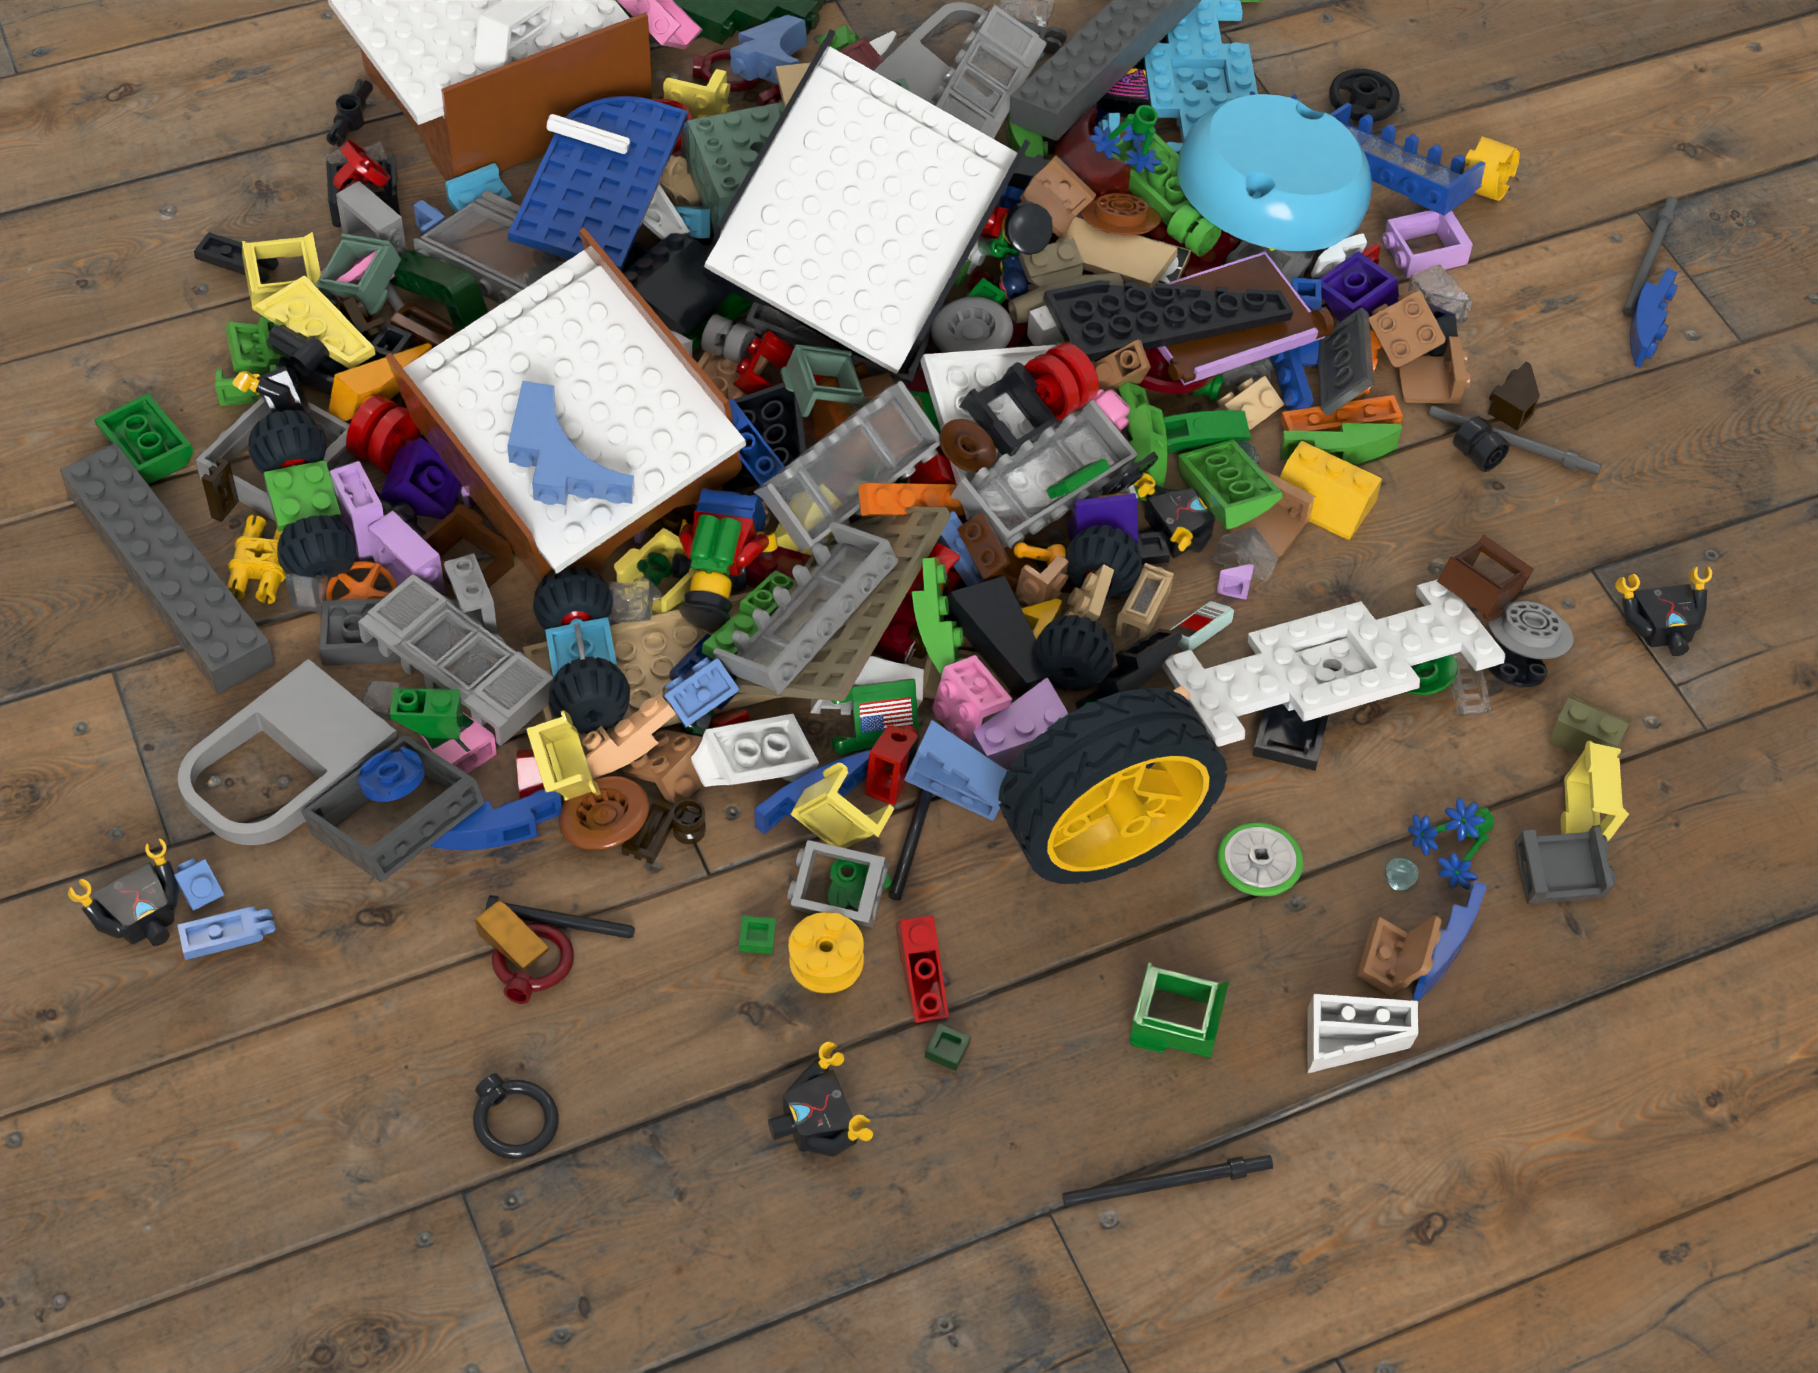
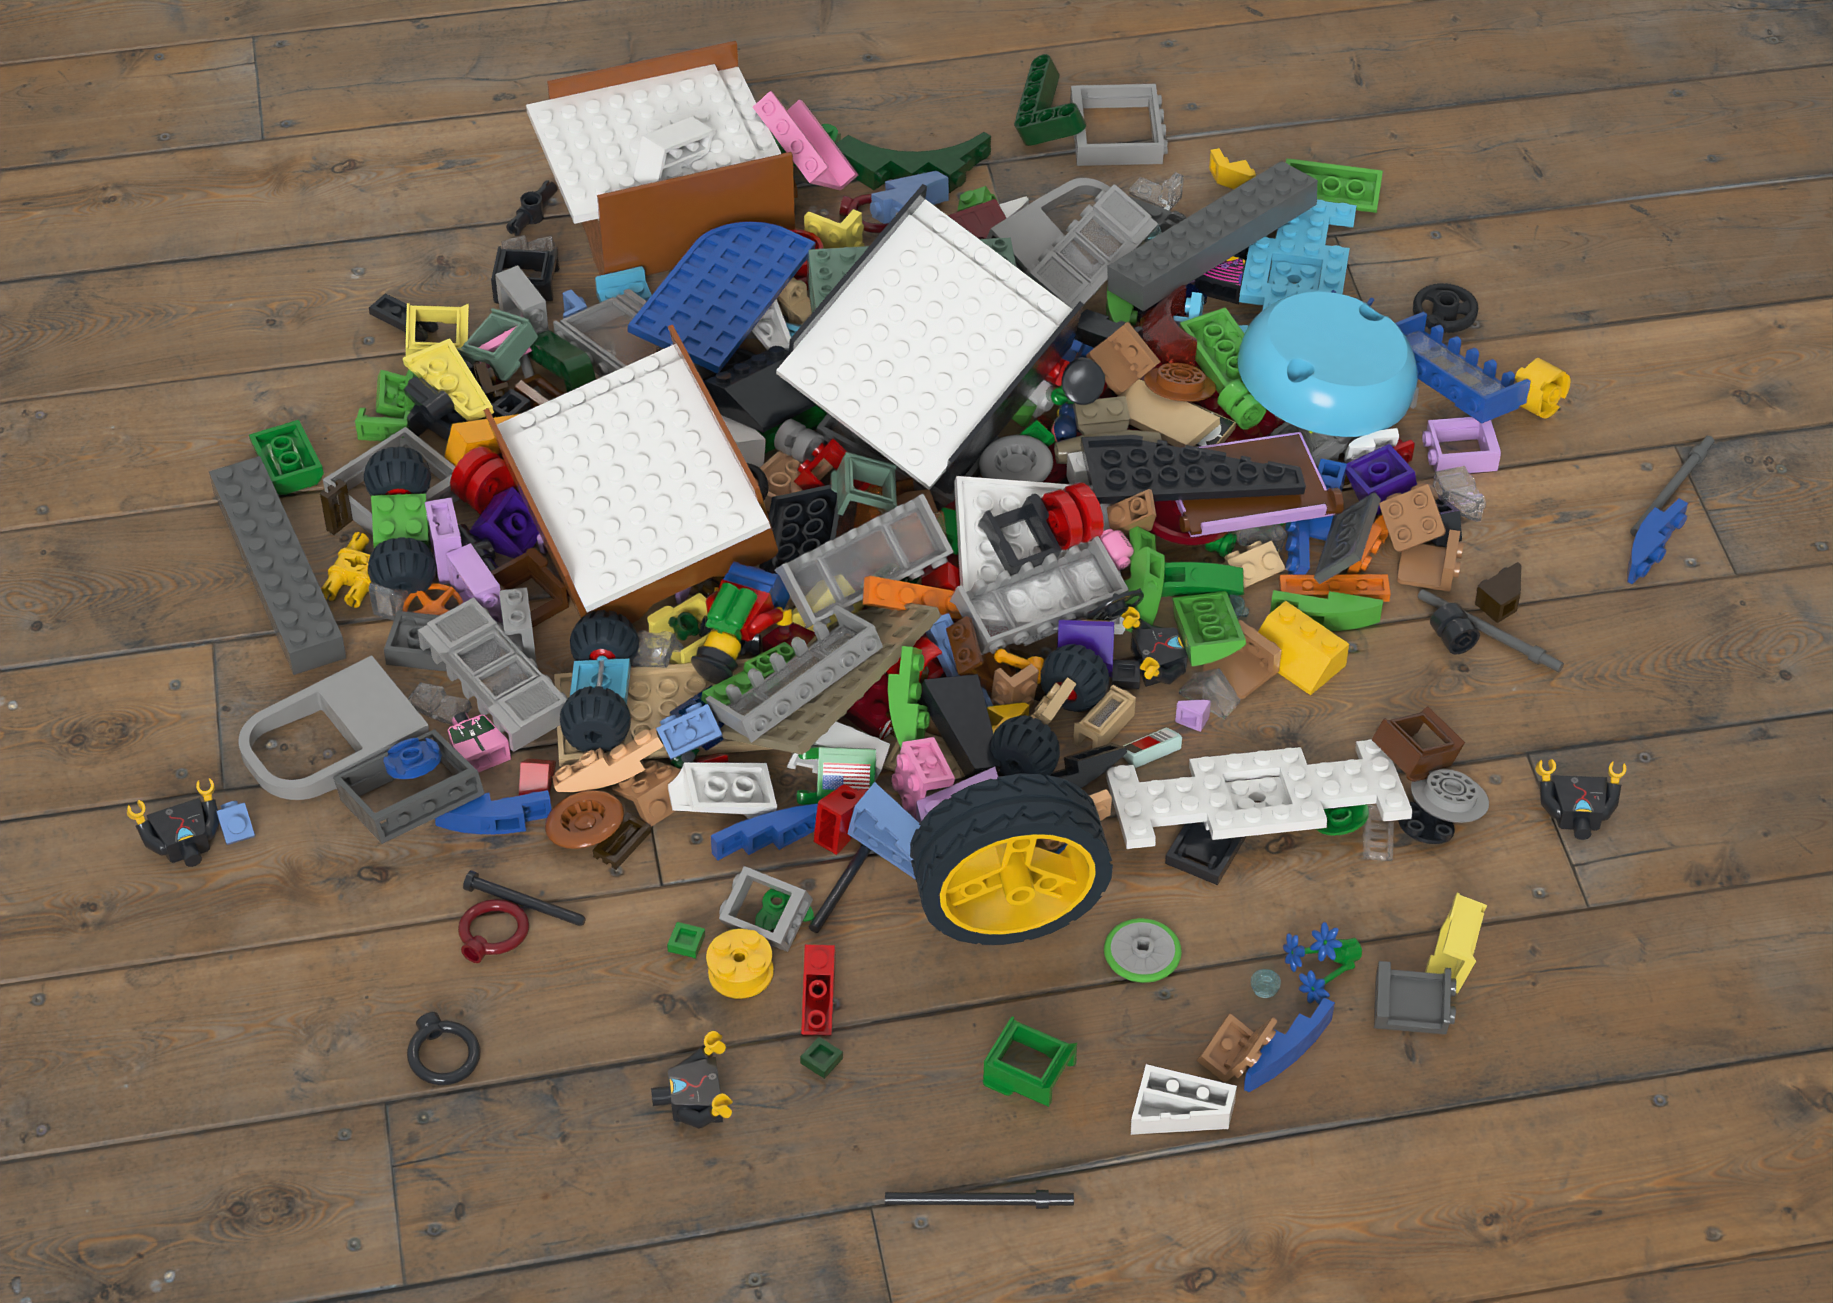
camera: 15 degrees right, 5 degrees down
medium blue hinge [178,907,276,960] -> none
black torso [233,366,312,414] -> none
red tile [333,139,390,192] -> none
green slope [390,688,463,739] -> none
pearl gold slope [475,900,549,971] -> none
medium blue arch [507,381,634,505] -> none
light yellow piece [526,710,600,801] -> none
white axle [547,114,630,154] -> none
dark brown wheel [672,799,706,844] -> none
blue slope [729,398,785,486] -> none
light yellow piece [790,763,894,848] -> none
reddish brown dish [939,419,996,473] -> none
green tile [1046,458,1110,499] -> none
plant [1089,105,1162,173] -> none
olive slope [1549,694,1632,756] -> none

